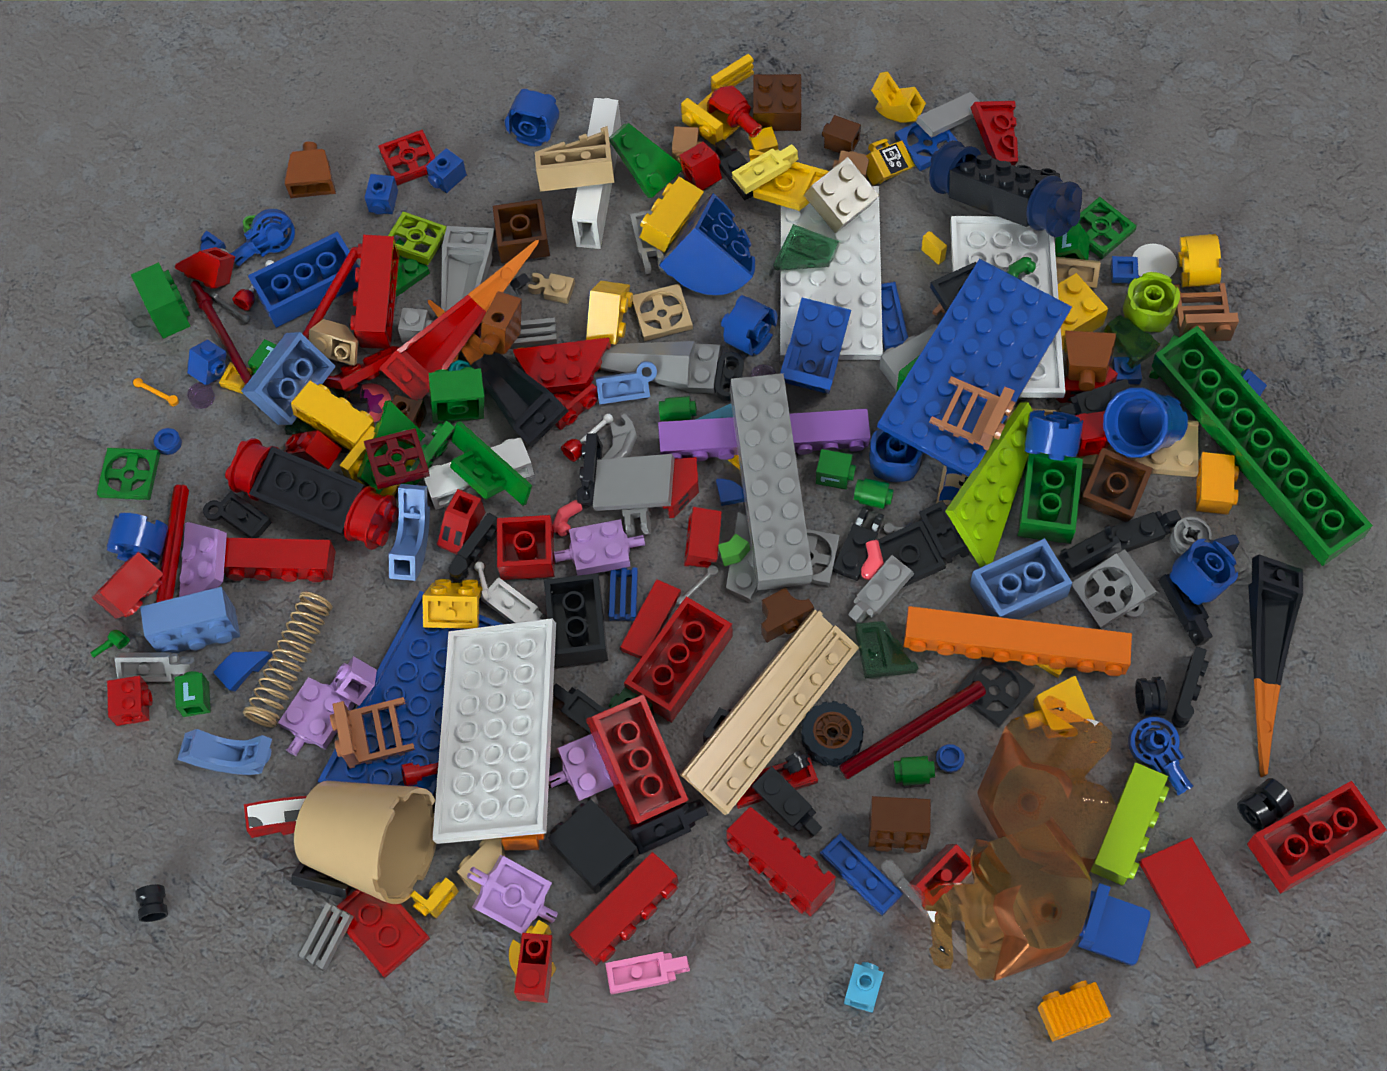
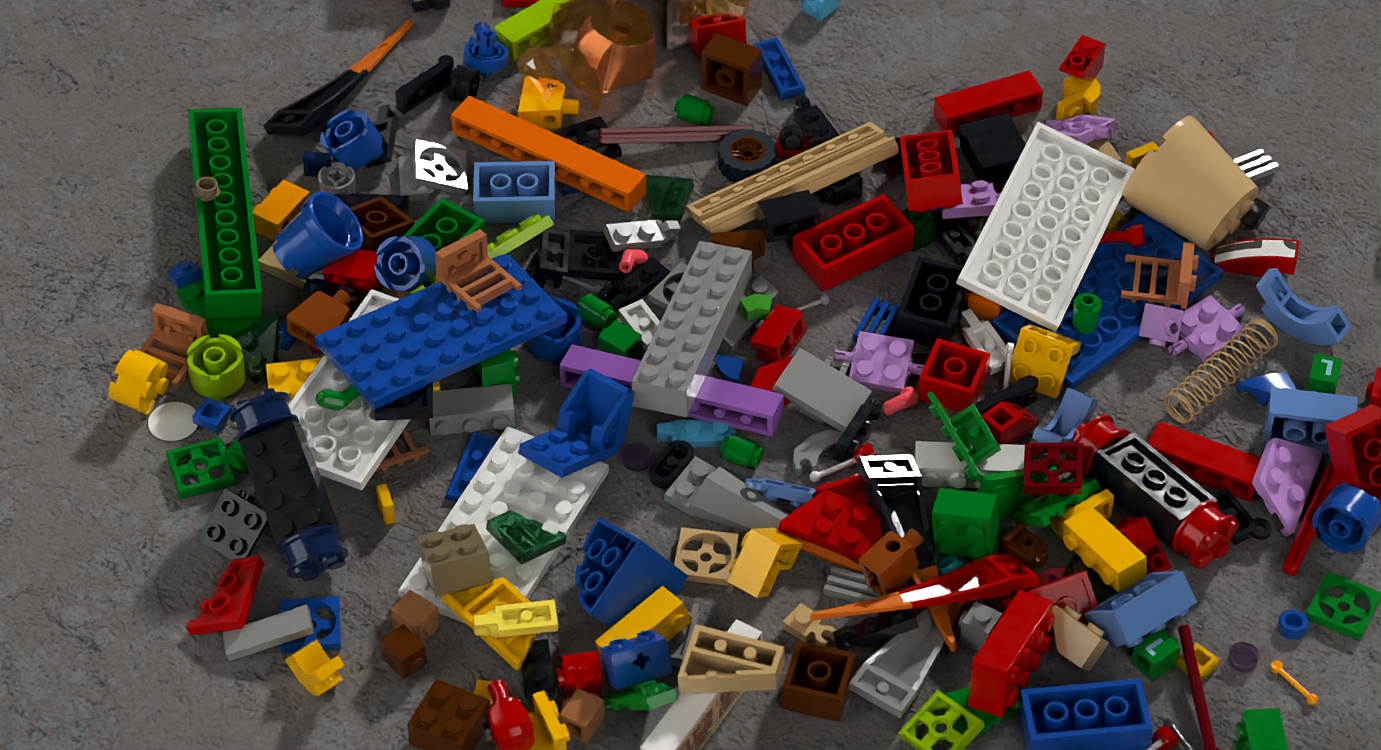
camera: 160 degrees left, 15 degrees down
blue brick [187,340,227,385] -> none
red piece [303,247,358,340] -> none
bright pink hinge [605,952,690,995] -> none
red tile [620,579,681,659] -> none
blue brick [721,295,778,356] -> none
red wedge [726,807,836,917] -> none
yellow piece [866,139,915,186] -> none
blue plate [936,744,964,773] -> none
black hinge [1060,525,1121,577] -> none
none -> dark tan plate [193,177,221,201]
none -> blue brick [600,630,673,689]
none -> white plate [618,299,660,351]
none -> black brick [757,190,820,256]
none -> green brick [1072,293,1102,334]

